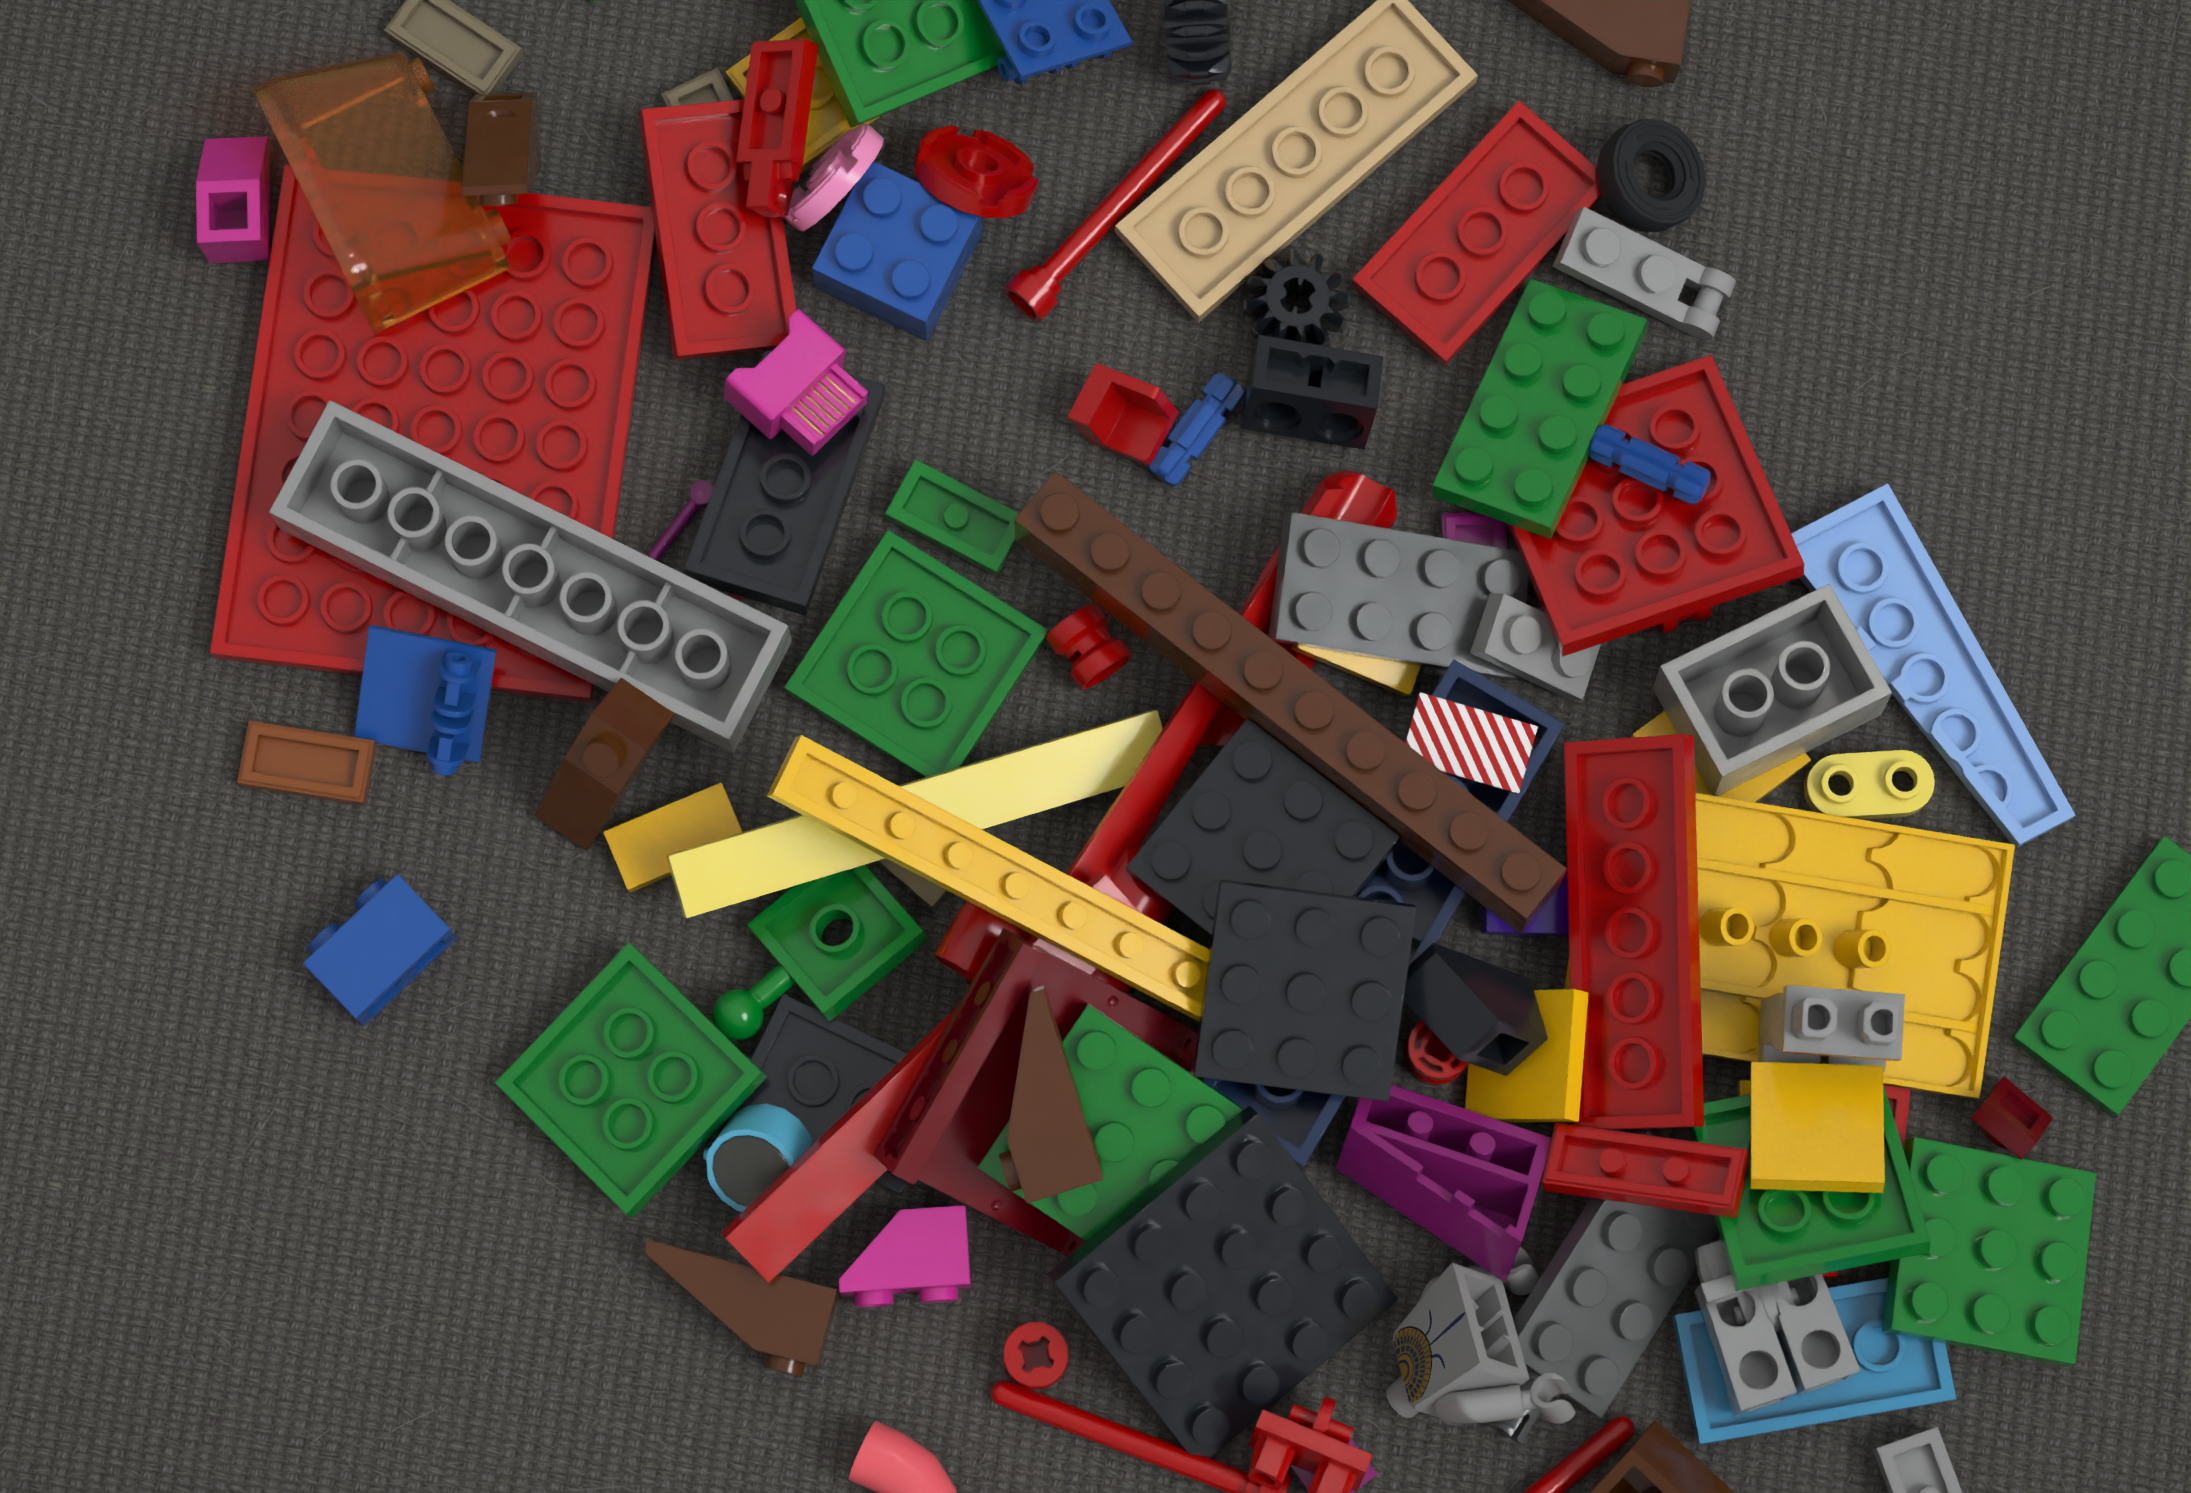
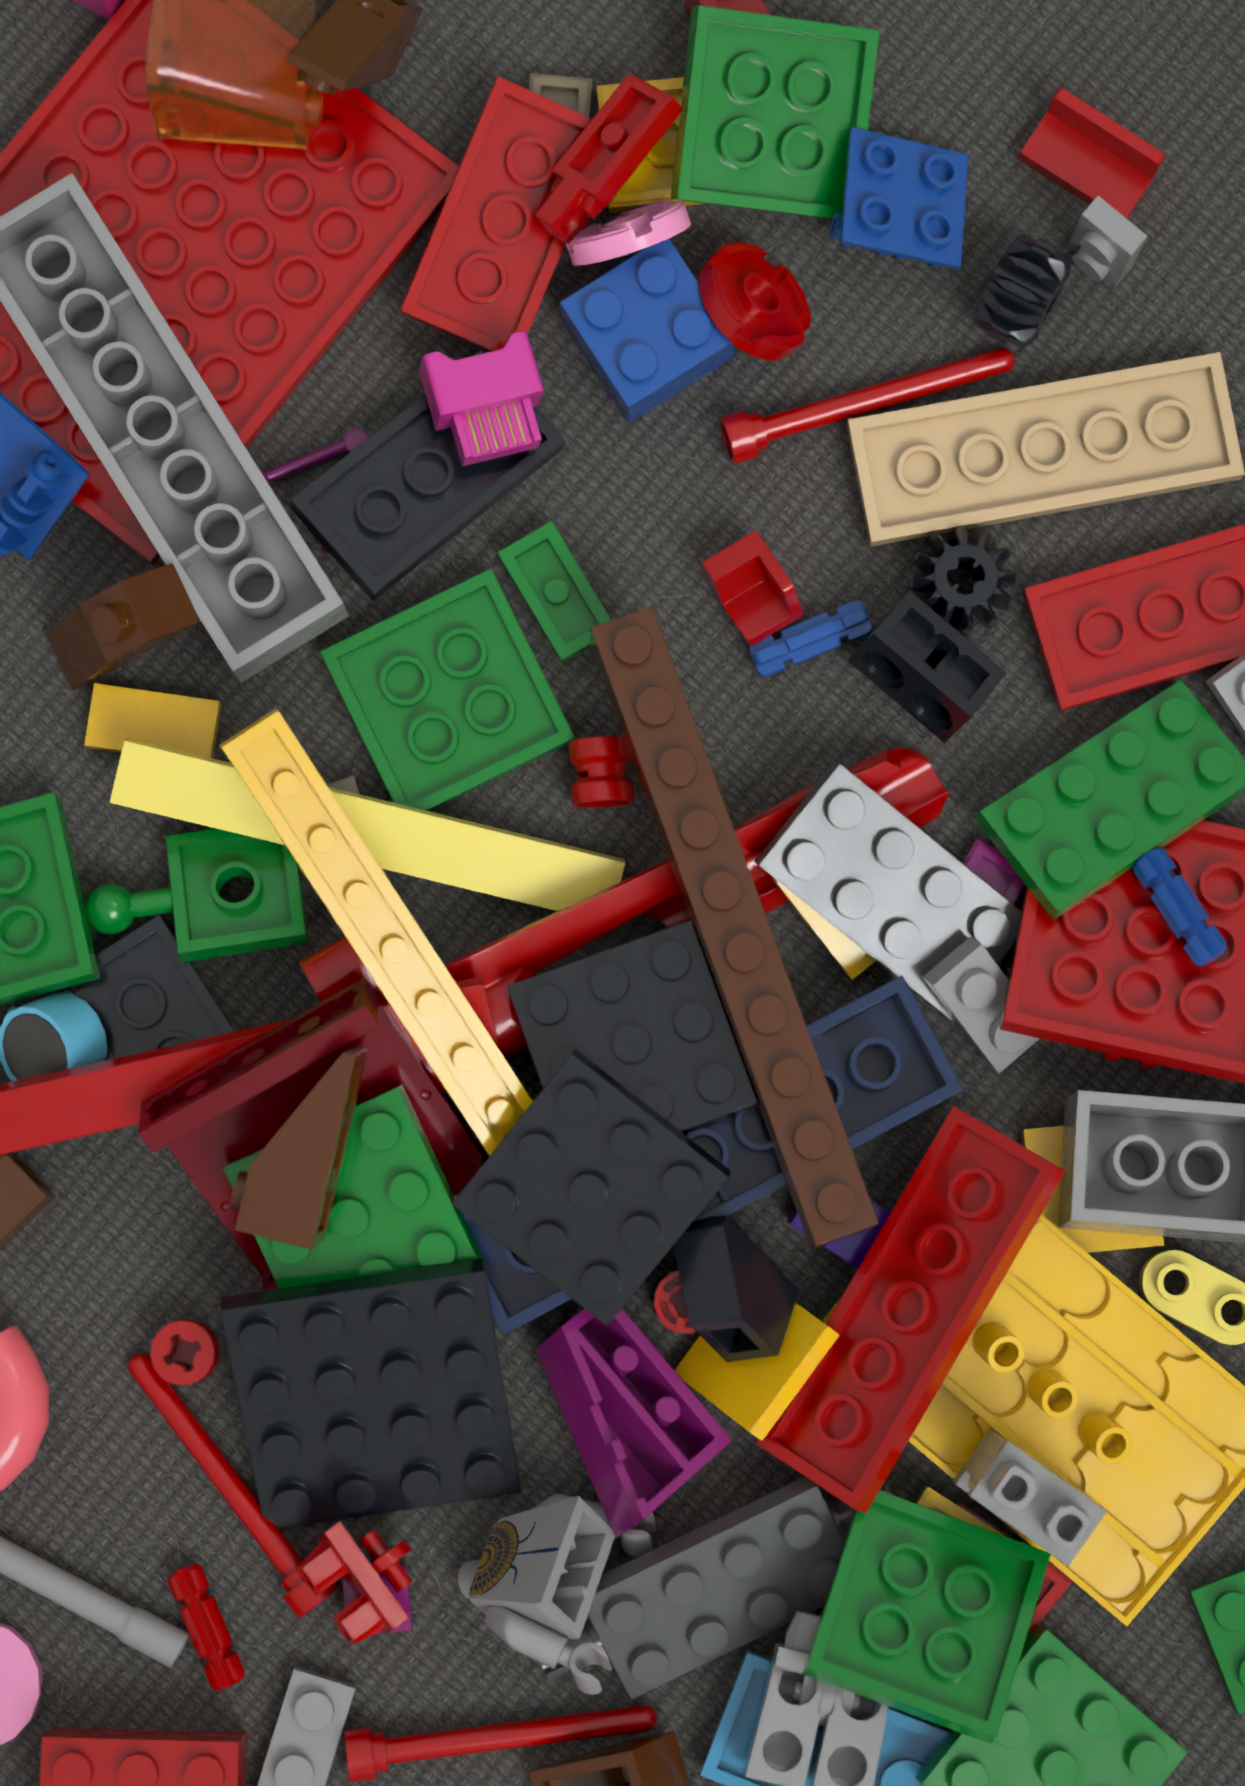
camera: 35 degrees right, 5 degrees up
dark pink slope [839,1205,971,1308] -> none
sticker [1406,692,1538,794] -> none
red tile [1542,1123,1750,1218] -> none
yellow tile [1750,1062,1885,1193] -> none
dark red plate [1971,1076,2053,1160] -> none

